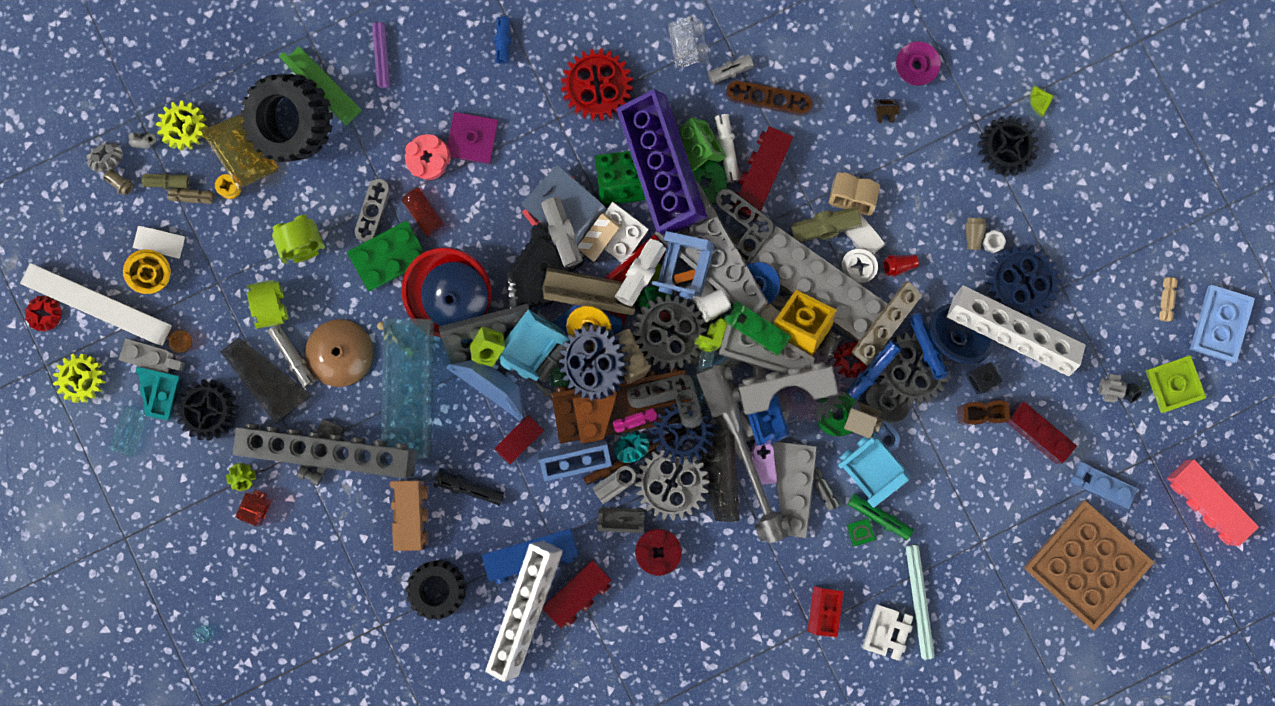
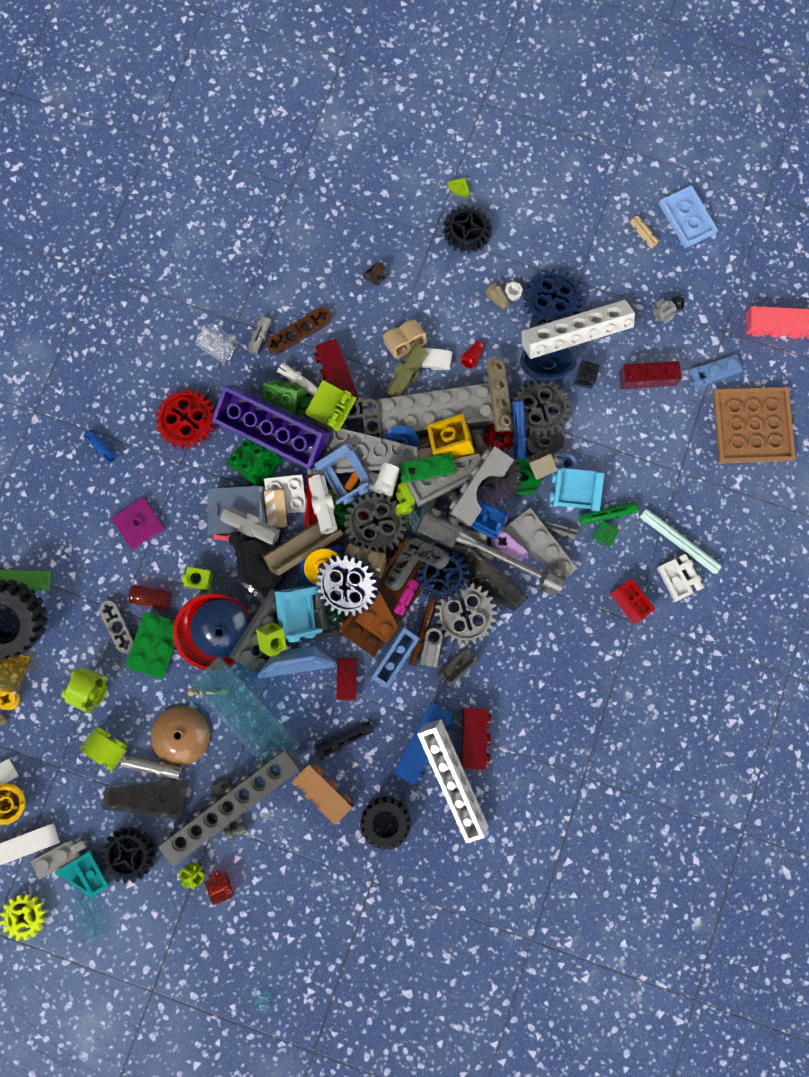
camera: 45 degrees left, 5 degrees down
clear orange plate [169,330,192,353] -> none
medium lavender axle [372,22,390,88] -> none
coral plate [405,134,451,180] -> none
teal gear [613,431,650,463] -> none
dark red brick [635,528,682,576] -> none
white gear [842,247,878,283] -> none
magenta dish [896,41,941,86] -> none
blue pin [909,313,948,380] -> none
reddish brown brick [957,400,1010,426] -> none
lime plate [1145,355,1206,413] -> none
none -> lime brick [182,567,213,592]
none -> lime hinge [305,380,357,432]

